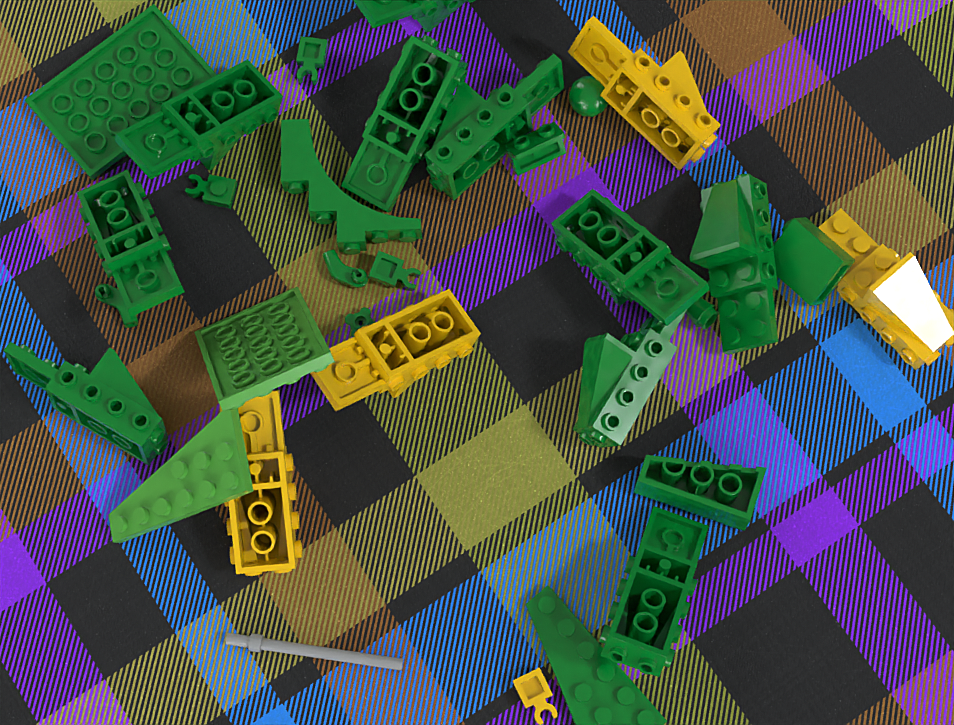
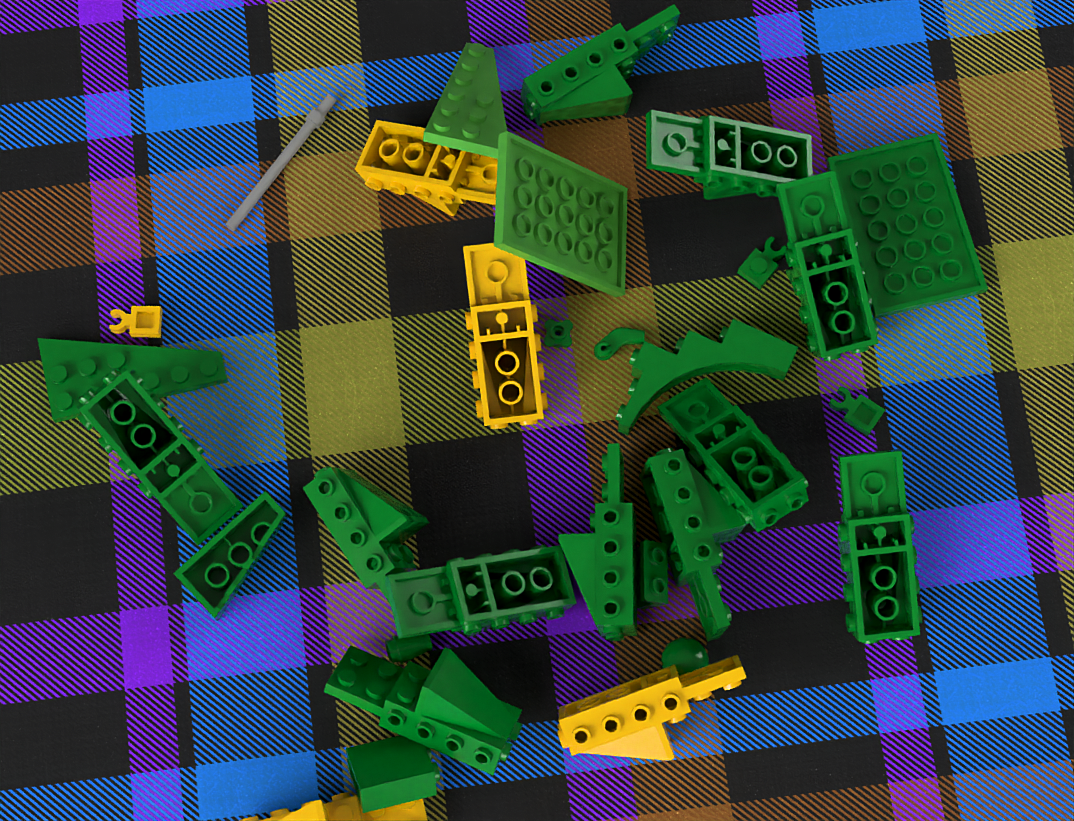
camera: 115 degrees right, 0 degrees up
green plate [368,250,421,291] -> none
none -> green wedge [558,443,637,641]

